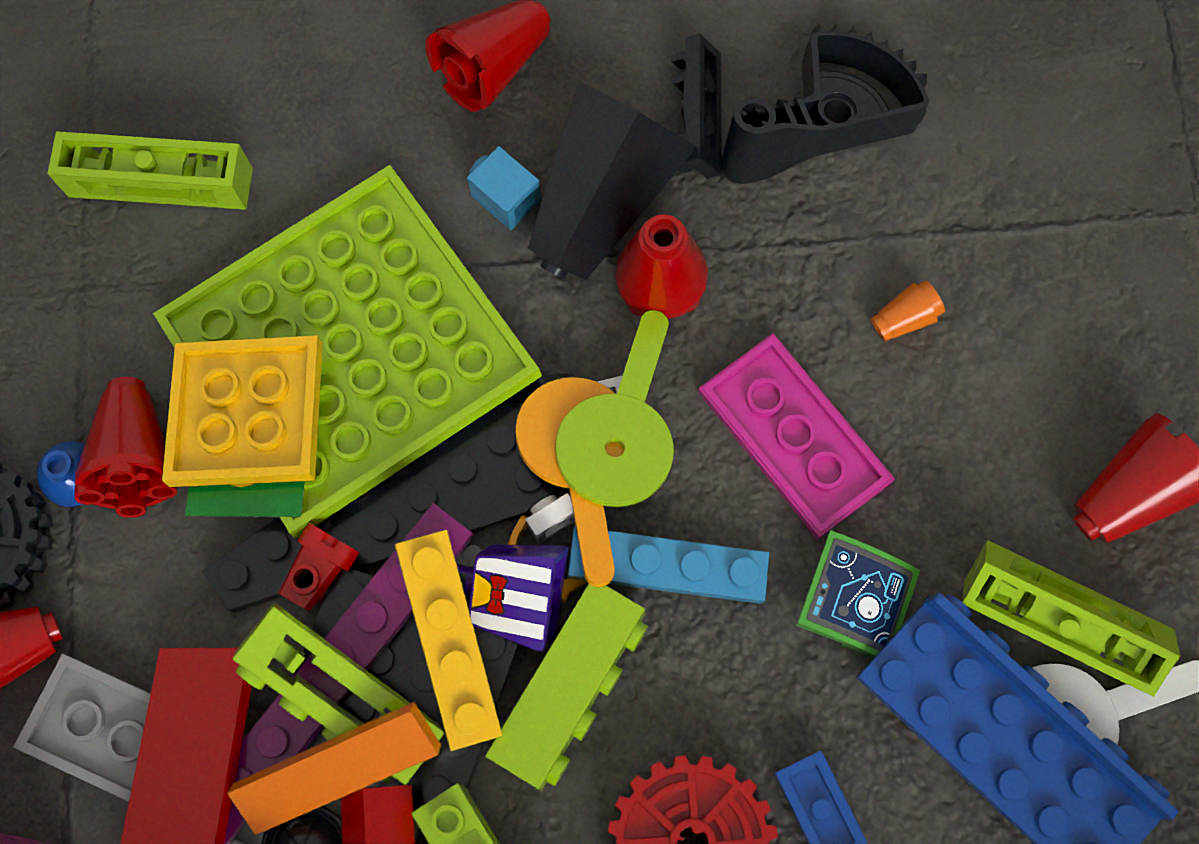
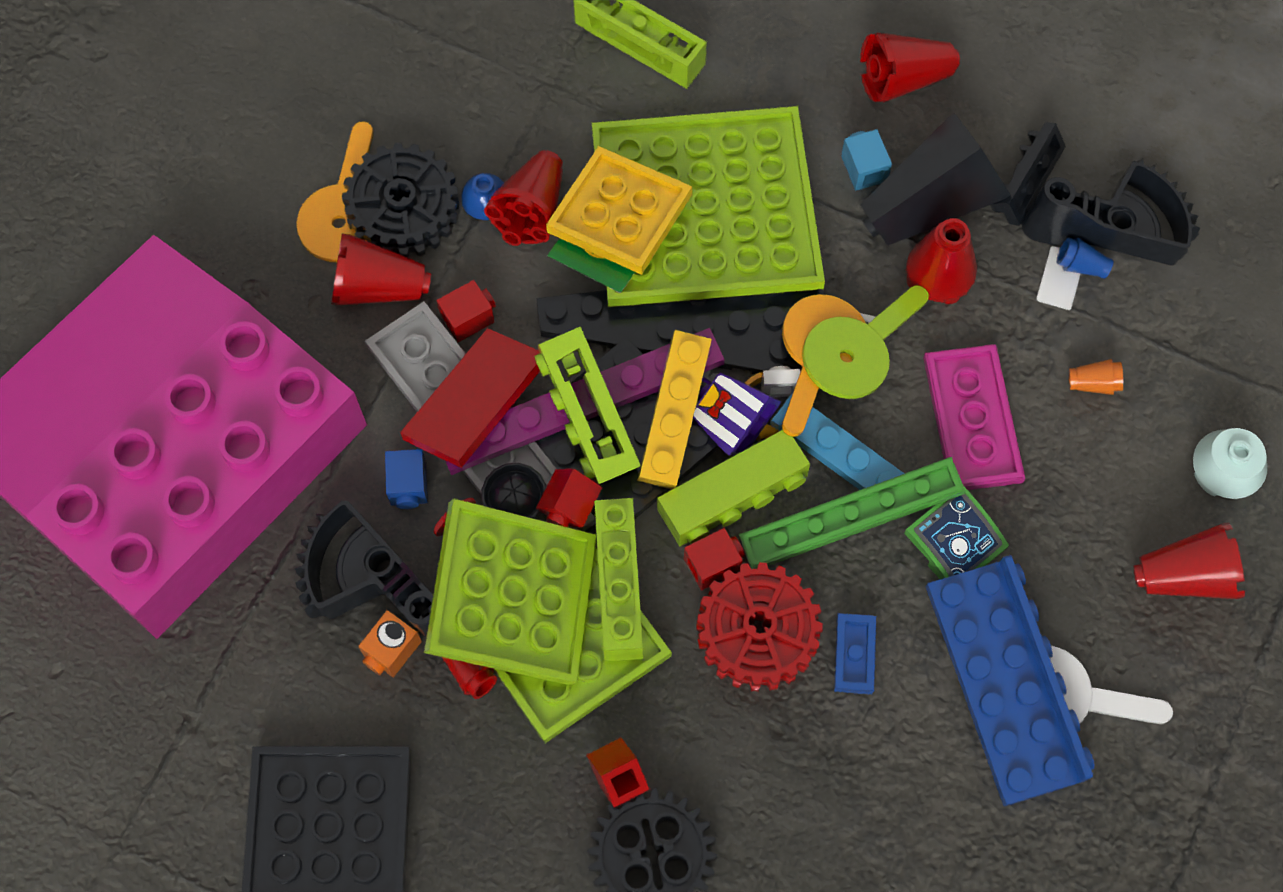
camera: 25 degrees right, 5 degrees down
orange tile [227,702,441,835] -> none
red plate [278,523,360,612] -> none
lime brick [962,540,1180,697] -> none
none -> red brick [436,280,496,343]
none -> red brick [684,528,745,591]
none -> bright green tile [739,457,965,569]
none -> white sticker [1036,246,1080,310]
none -> blue cone [1056,238,1113,279]
none -> light aqua cone [1193,428,1267,499]

